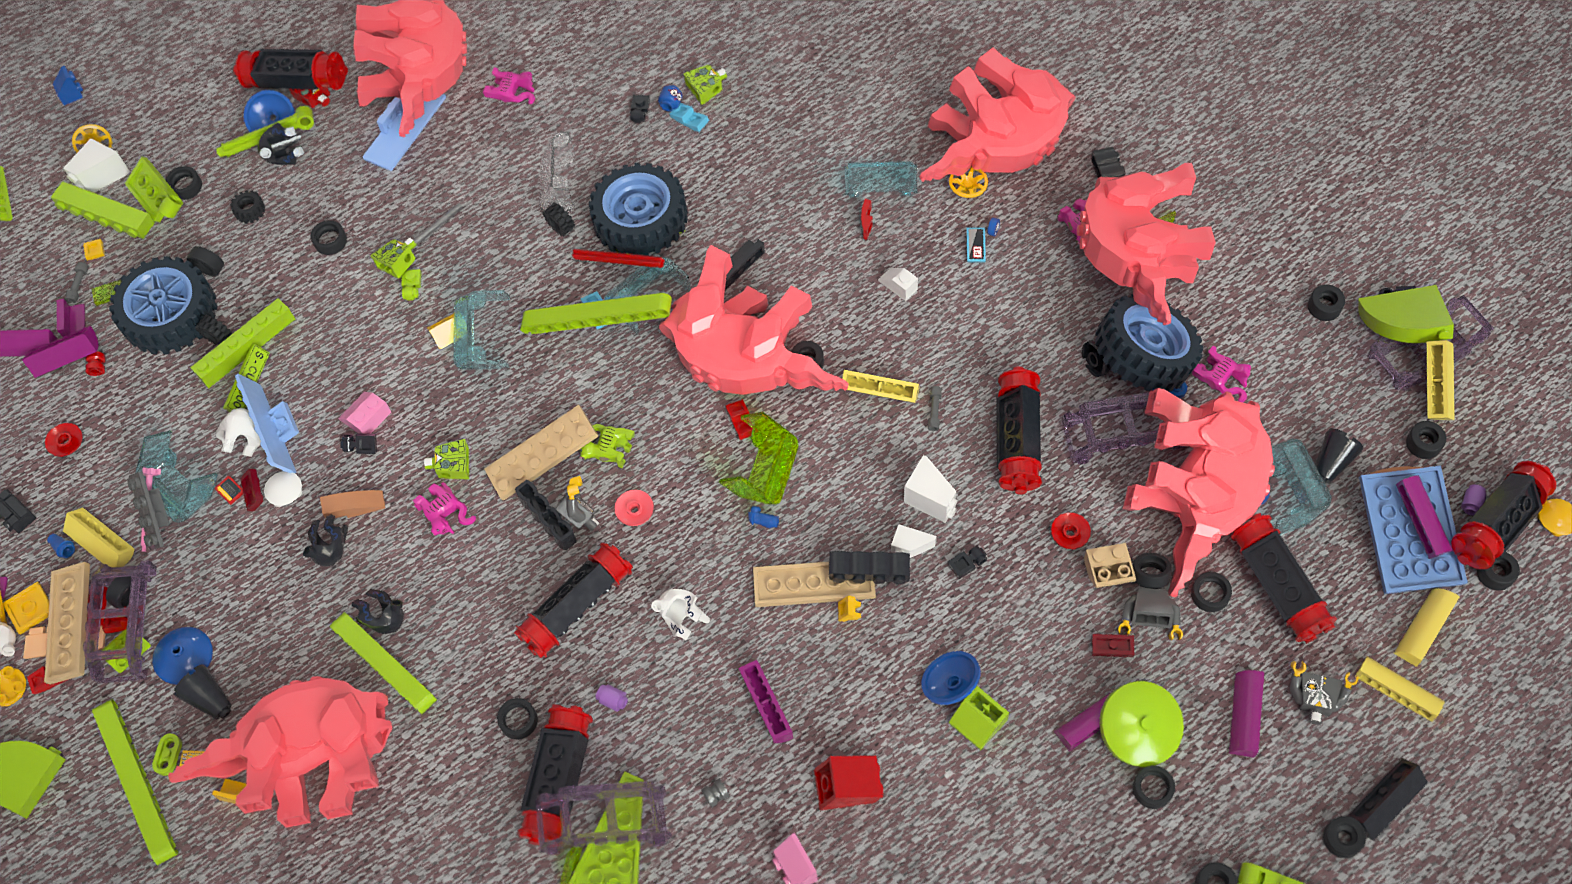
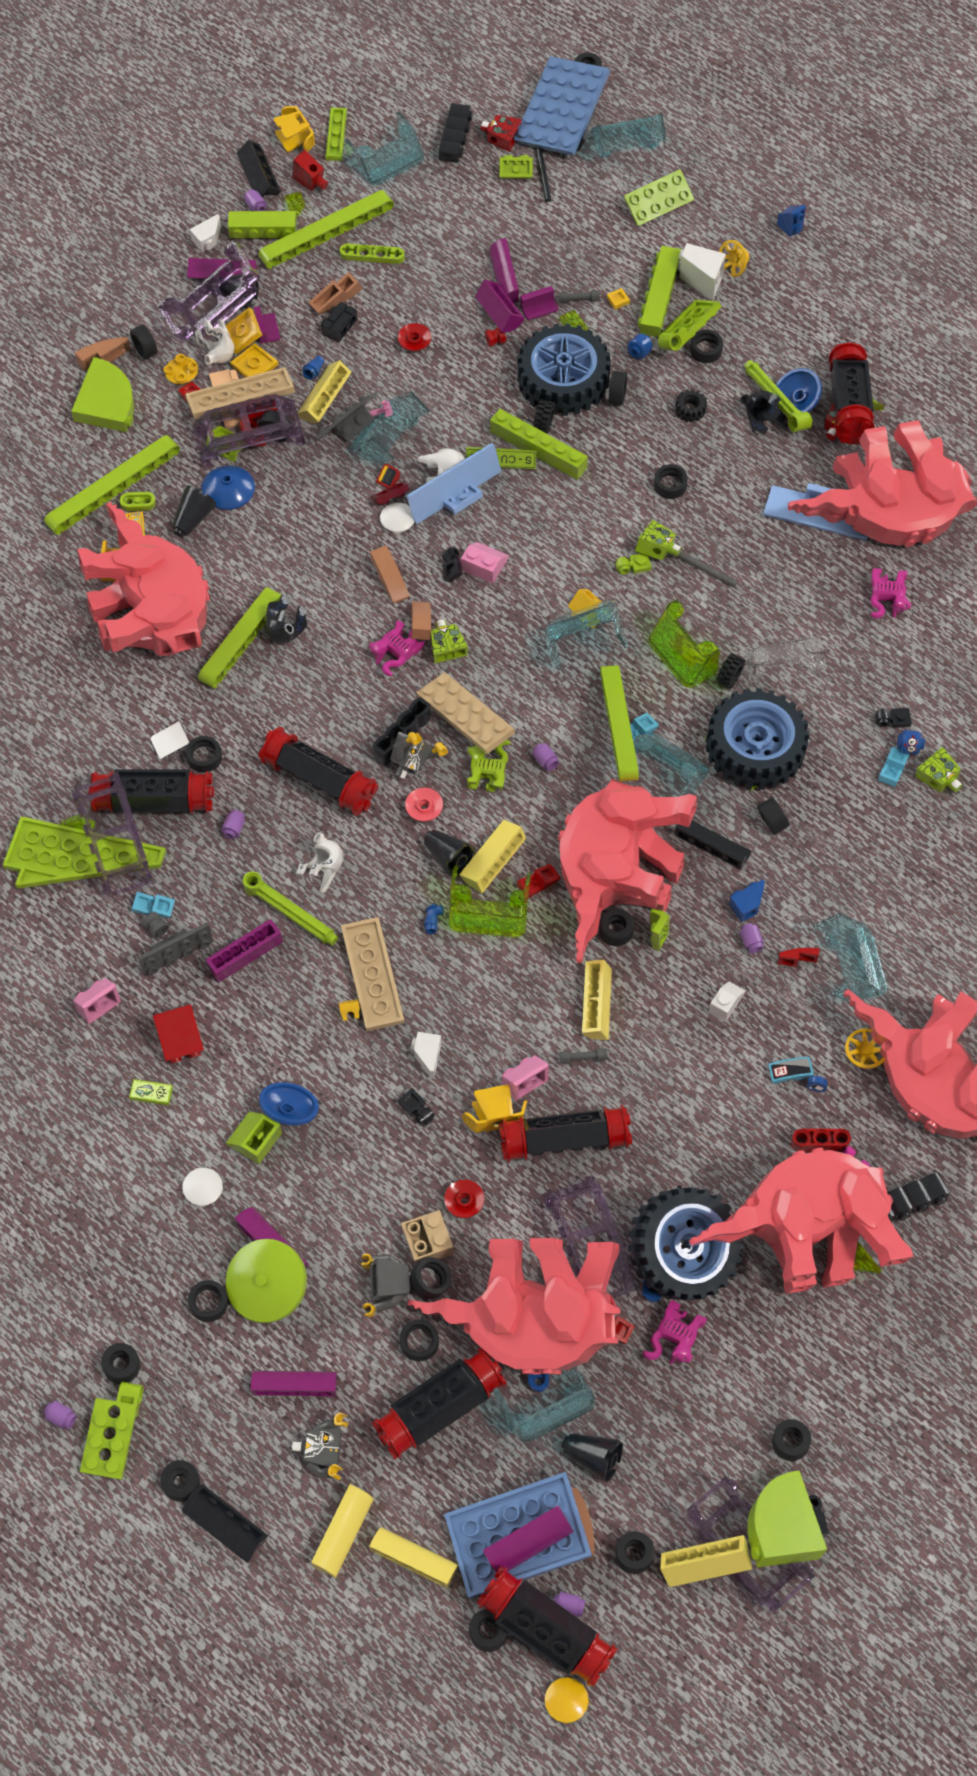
camera: 75 degrees right, 0 degrees up
black piece [303,515,348,567] -> none
red axle [572,249,665,268] -> none
black brick [829,551,910,585] -> none
white slope [904,455,958,523] -> none
dark red plate [1091,634,1135,658] -> none
none -> tile [129,1079,173,1106]
none -> medium azure slope [131,892,175,918]
none -> dark grey bracket [138,923,213,976]
none -> white sticker [151,722,189,759]
none -> white dish [182,1168,223,1207]
none -> lime piece [243,871,338,946]
none -> nougat slope [411,601,431,640]
none -> black cone [424,830,476,878]
none -> light yellow brick [459,820,526,893]
none -> yellow piece [462,1084,527,1133]
none -> bright pink slope [502,1055,549,1101]
none -> medium lavender brick [532,743,559,771]
none -> blue head [627,334,653,359]
none -> clear neon green windscreen [649,599,720,688]
none -> lime bracket [650,908,670,951]
none -> blue slope [729,879,765,923]
none -> medium lavender brick [739,923,764,954]
none -> black tyre [757,797,790,835]
none -> red beam [791,1129,851,1152]

